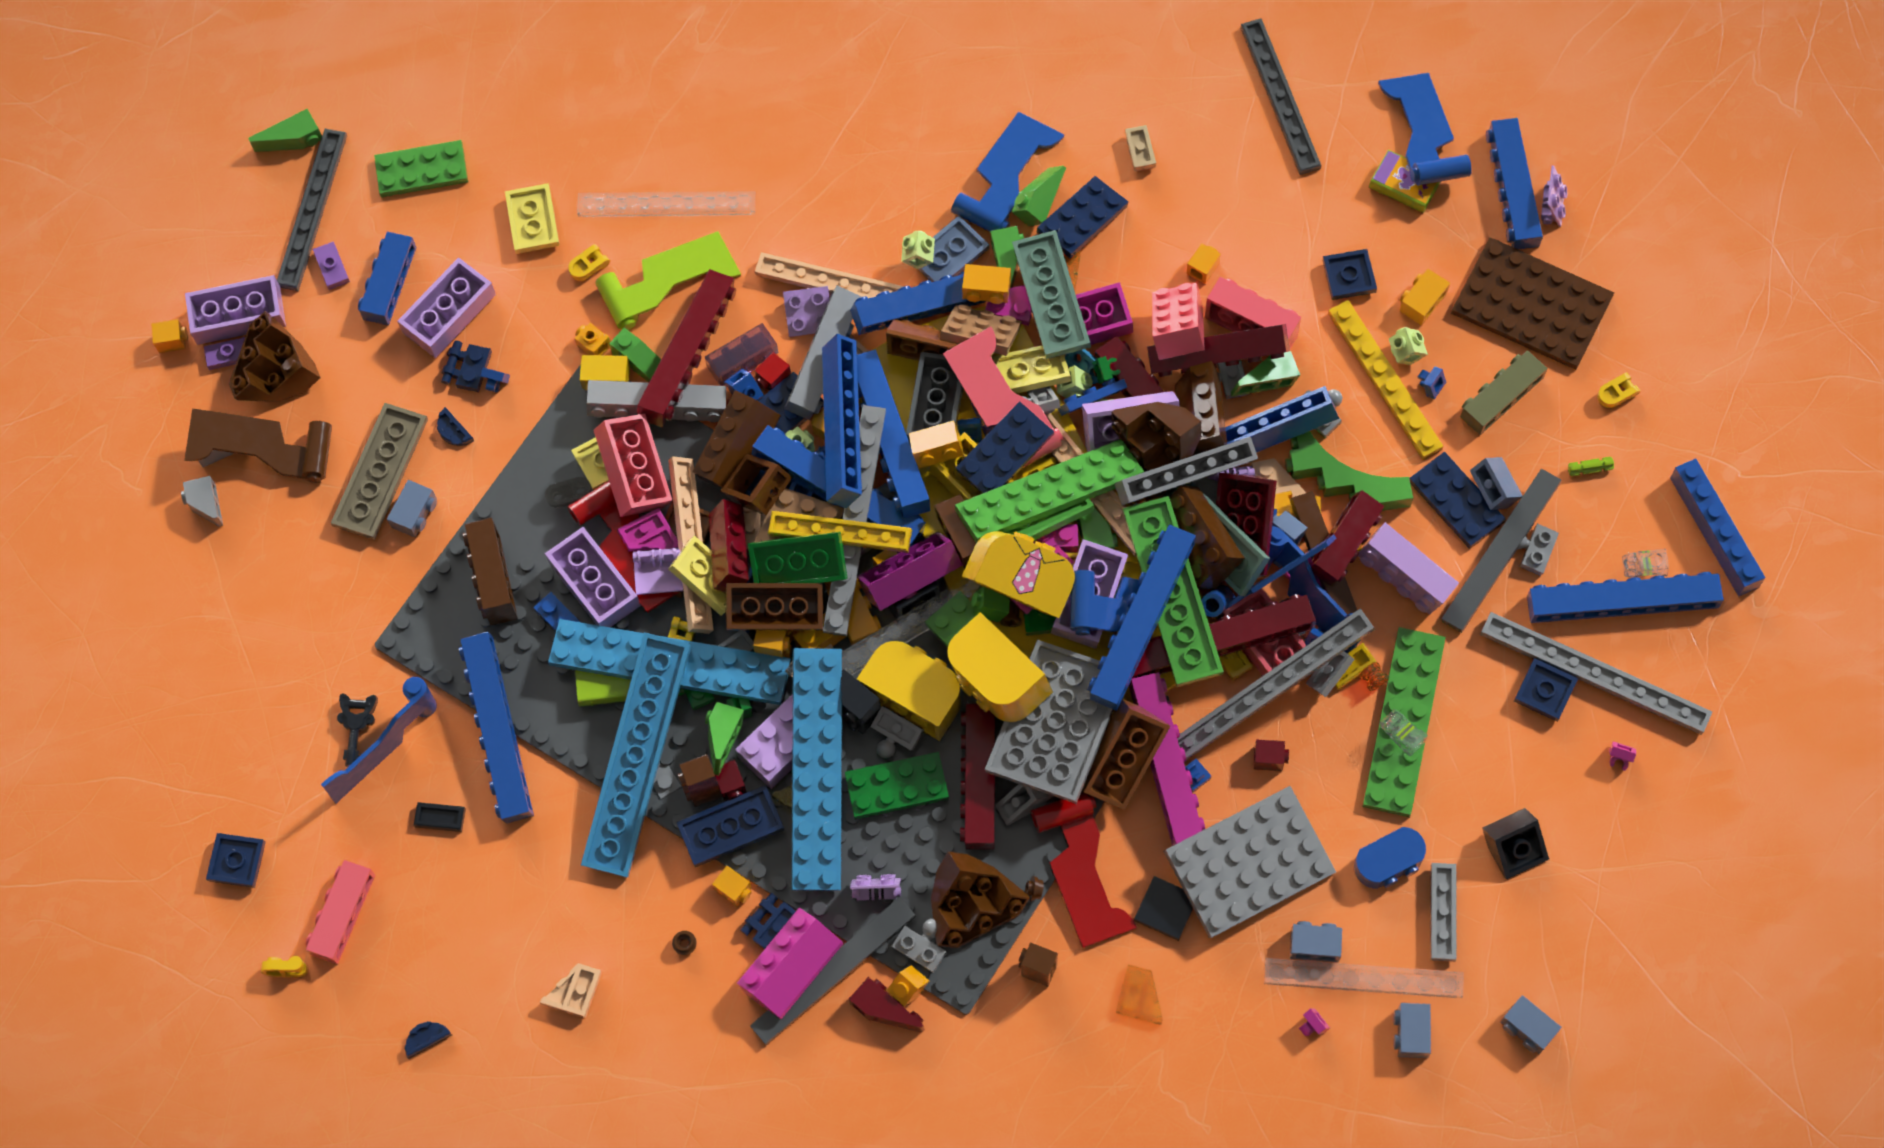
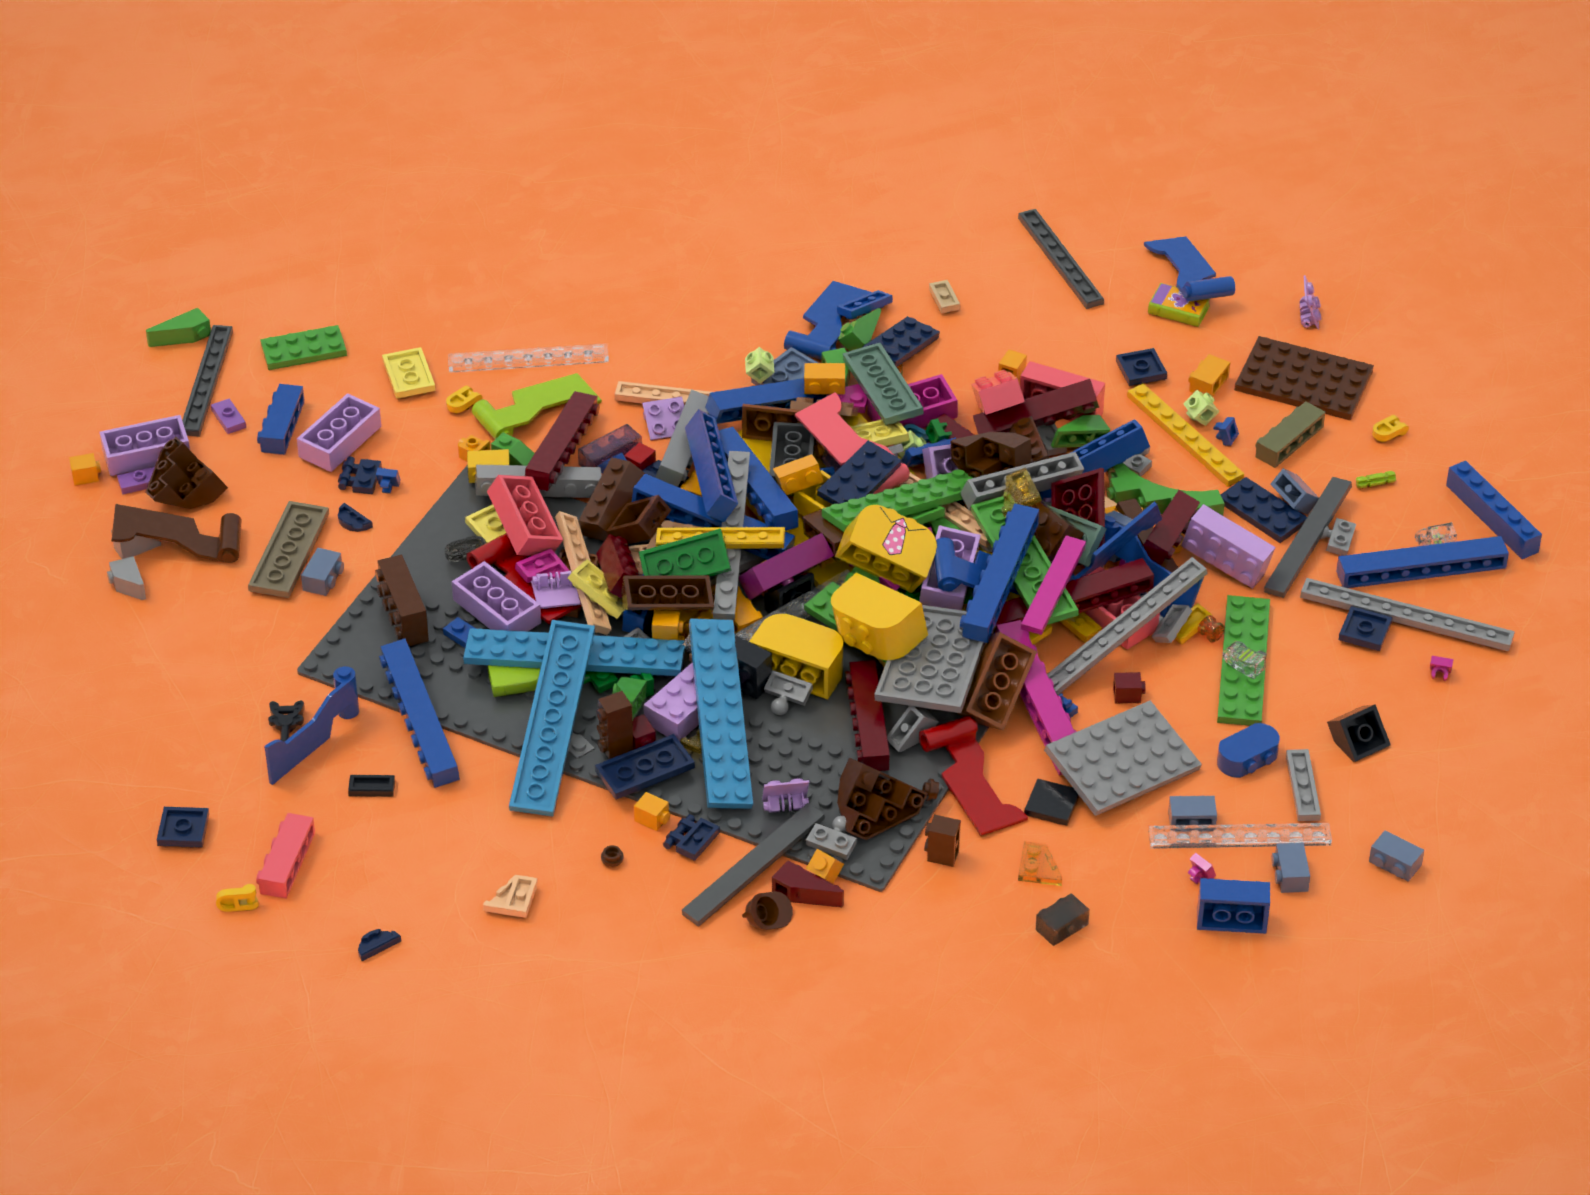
camera: 10 degrees left, 25 degrees down
dark pink slope [737,908,844,1019] -> none
green plate [845,752,949,820] -> none
blue brick [1486,118,1543,249] -> none
none -> reddish brown piece [742,891,793,930]
none -> blue plate [837,290,893,319]
none -> clear yellow wing [1001,467,1042,517]
none -> dark pink tile [1021,536,1086,635]
none -> clear smoke brick [1035,893,1090,946]
none -> blue brick [1197,878,1270,934]

